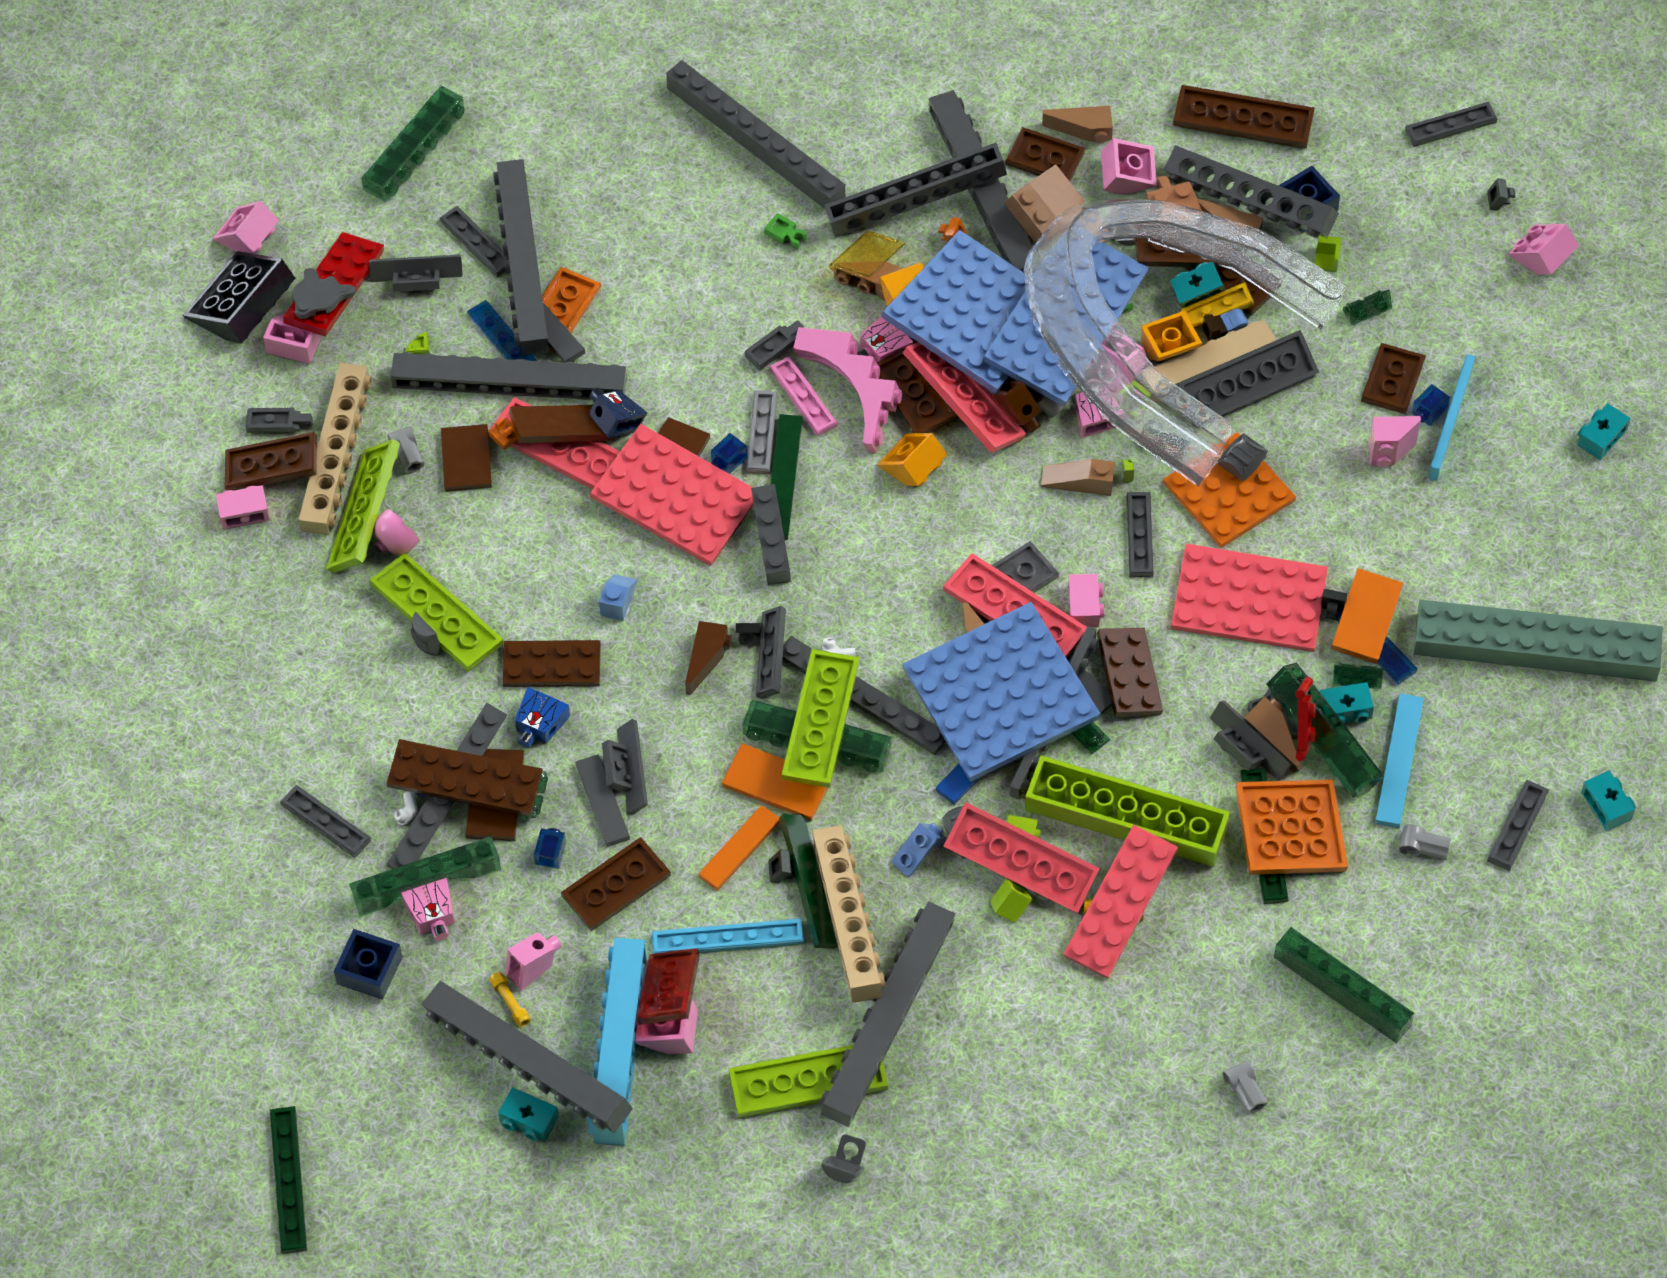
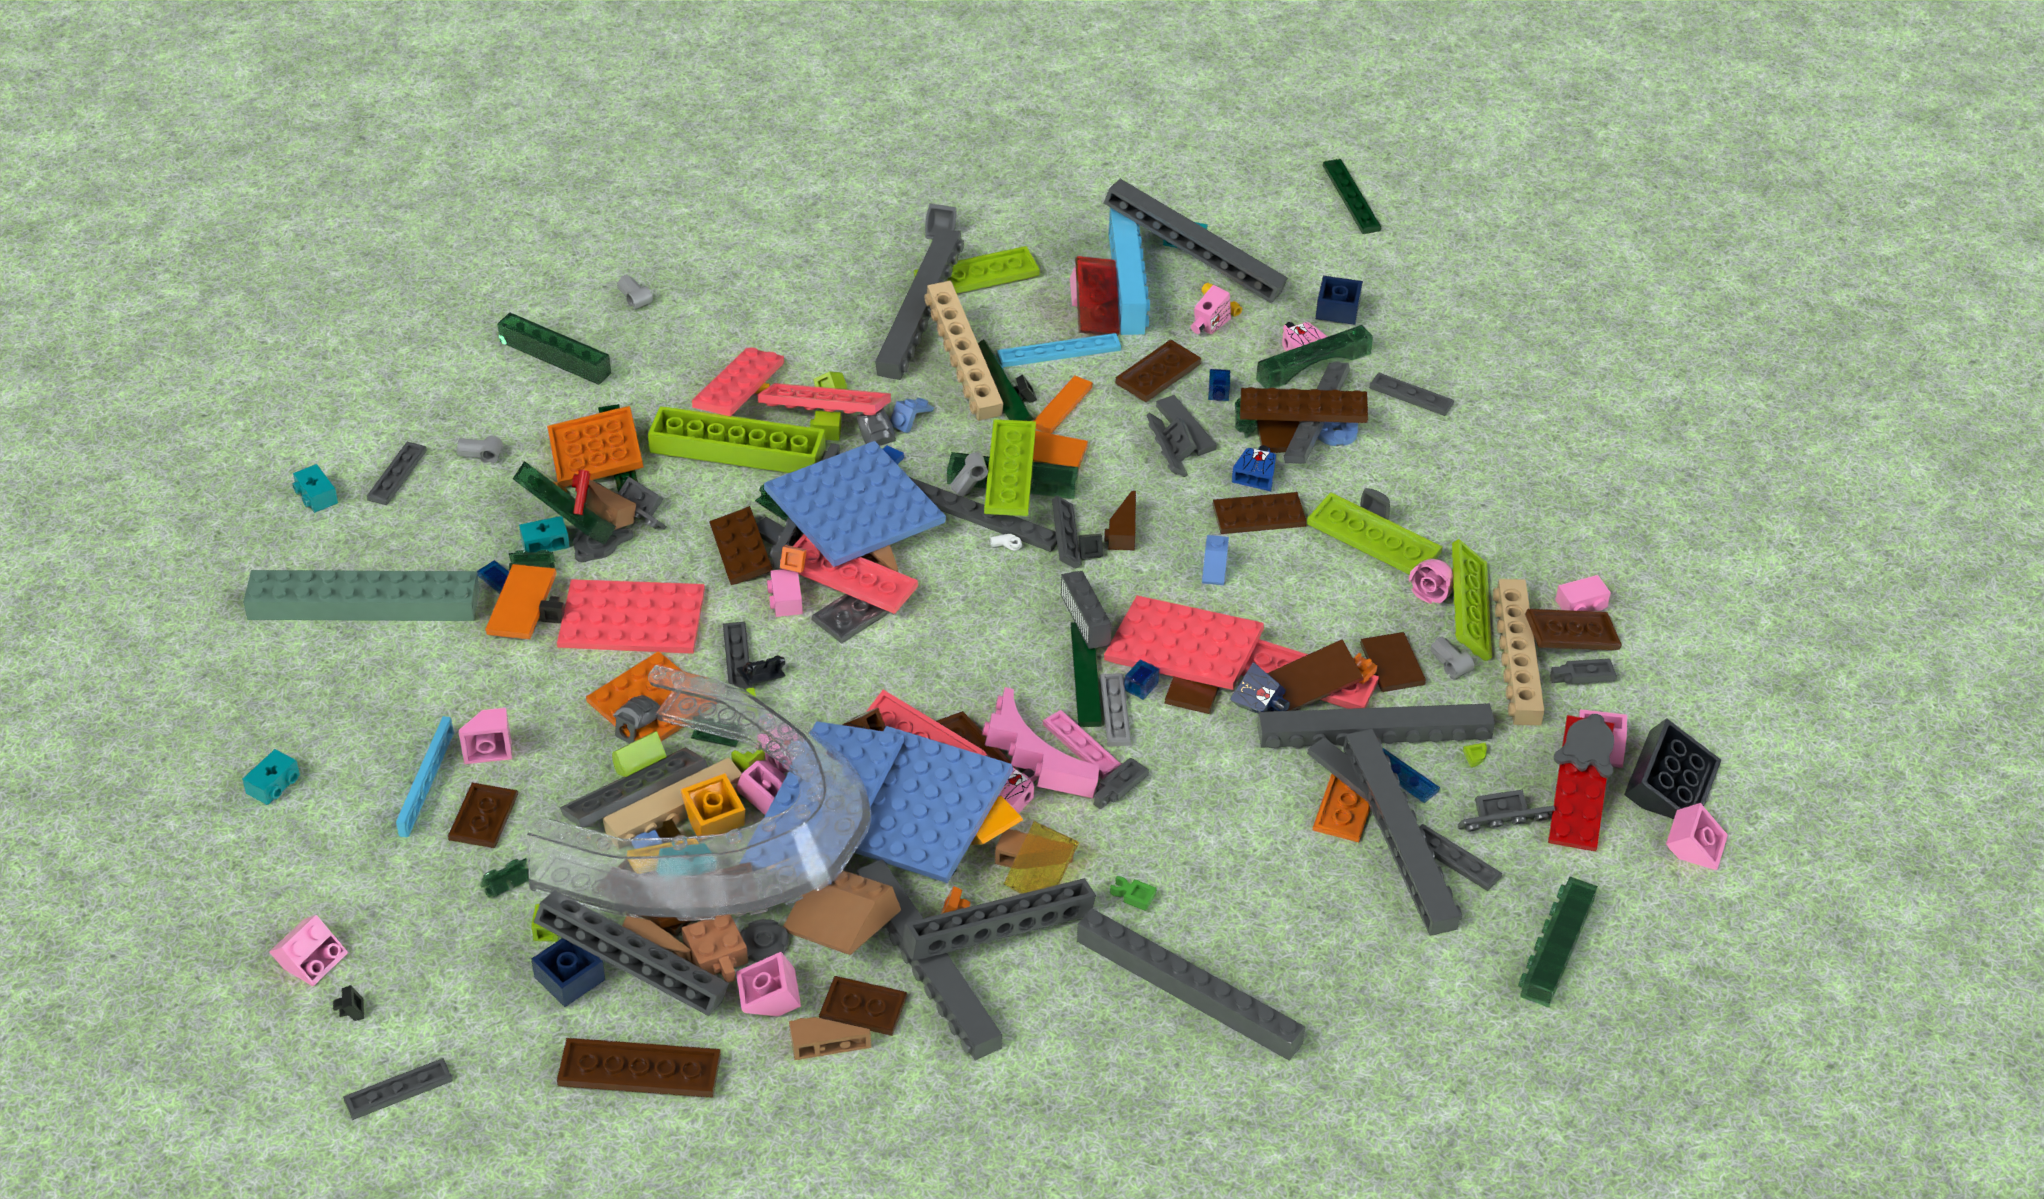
camera: 170 degrees right, 15 degrees down
light orange slope [877,433,948,486] -> none
medium nougat slope [1041,459,1115,496] -> none
medium azure tile [1375,693,1424,828] -> none
clear blue brick [1412,384,1450,426] -> none
none -> lime brick [612,731,667,777]
none -> black hinge [736,655,786,686]
none -> orange tile [780,545,807,573]
none -> light grey piece [950,452,988,497]

